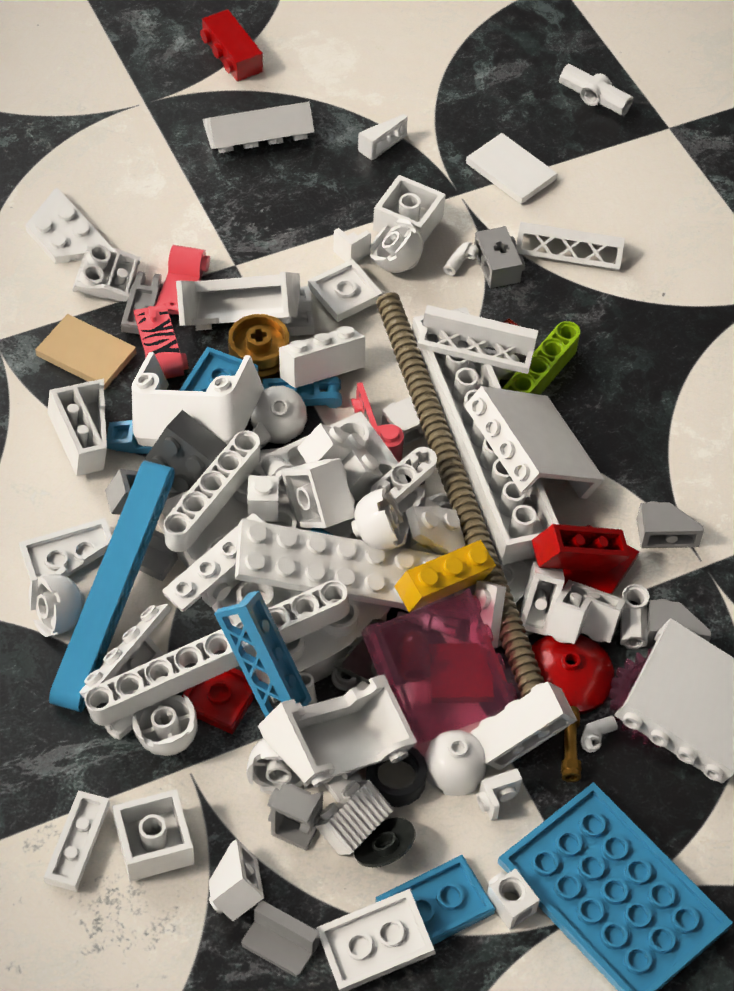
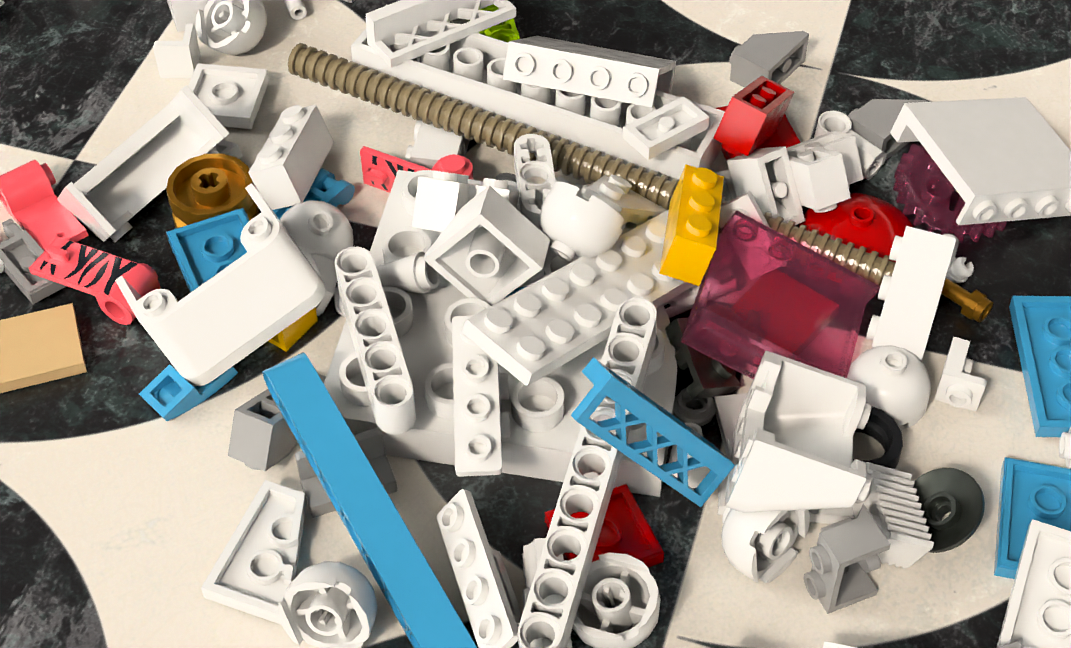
camera: 45 degrees left, 5 degrees down
white wedge [48,379,107,476] -> none
dark grey brick [144,410,227,493] -> none
white brick [247,475,279,522] -> none
none -> white plate [623,96,710,160]

